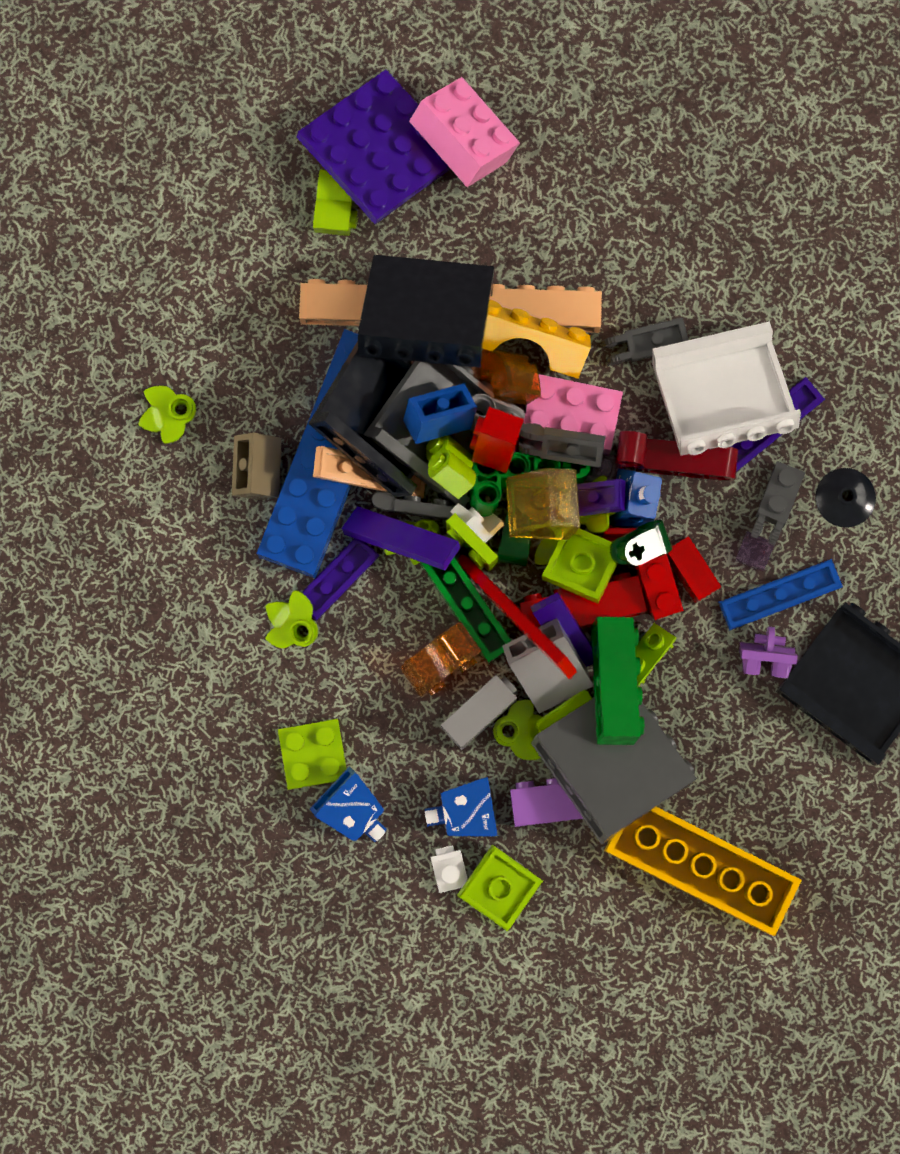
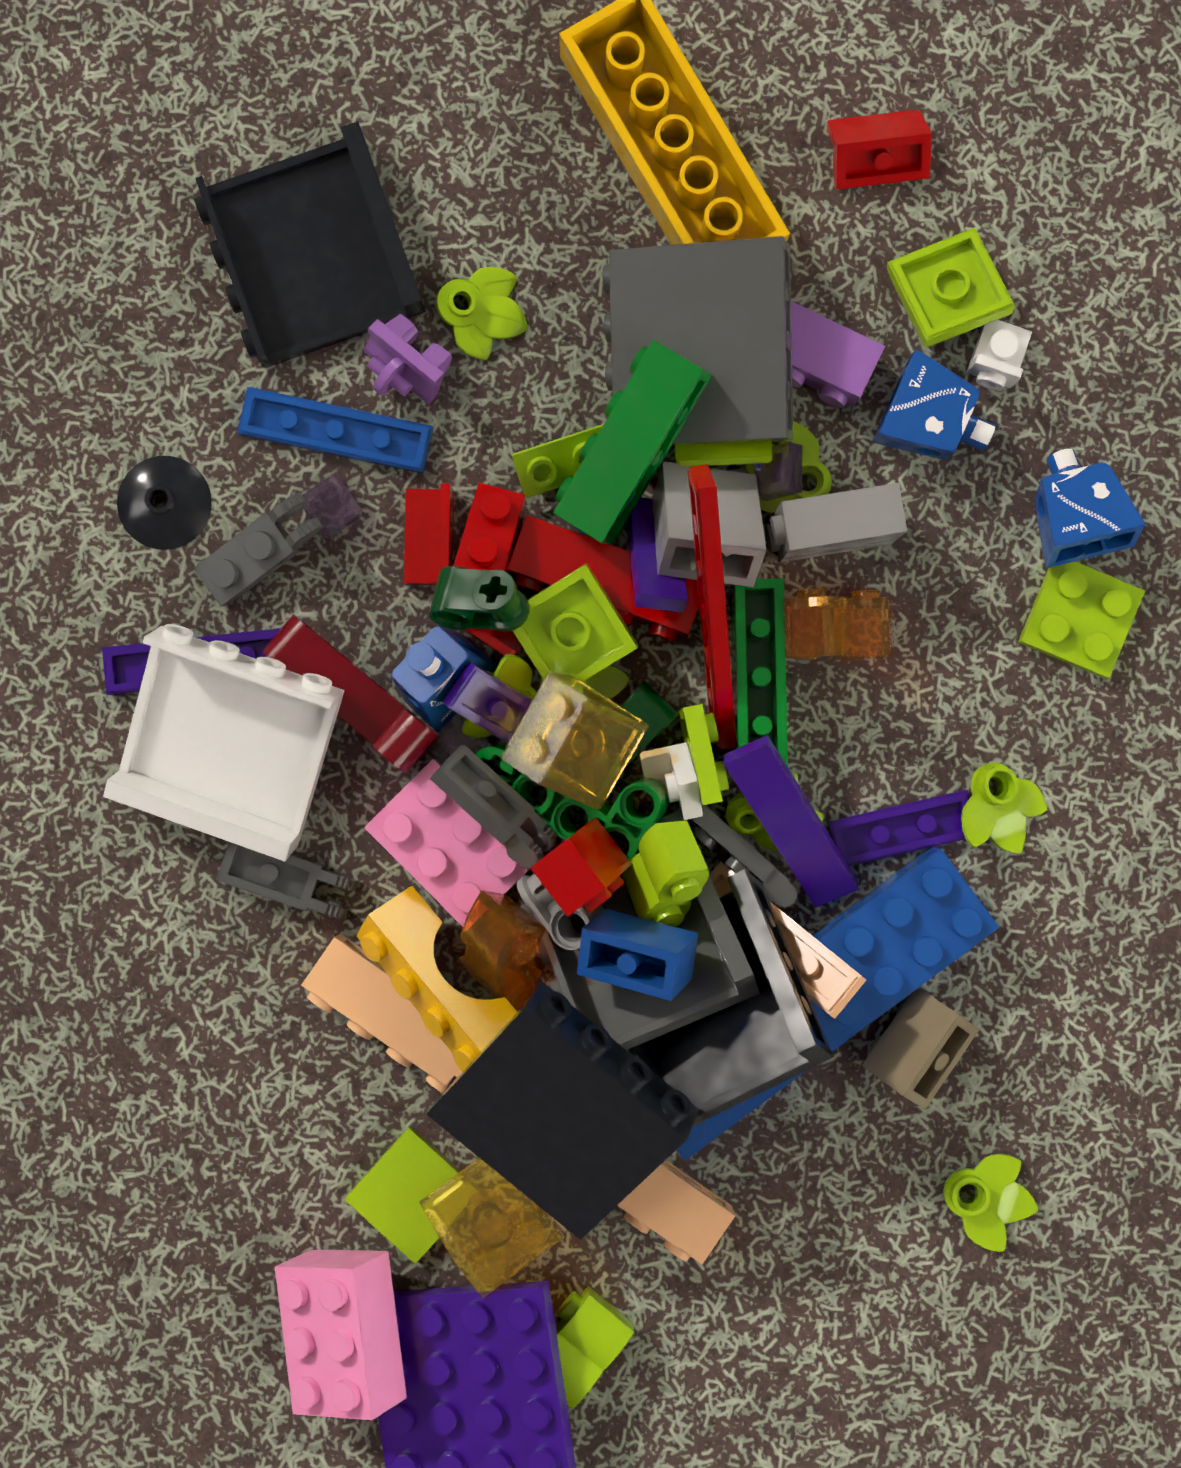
camera: 150 degrees left, 5 degrees up
none -> lime tile [344,1125,481,1264]
none -> clear yellow slope [420,1158,563,1298]
none -> lime plate [436,267,528,361]
none -> plate [754,442,803,501]
none -> red panel [827,110,932,190]

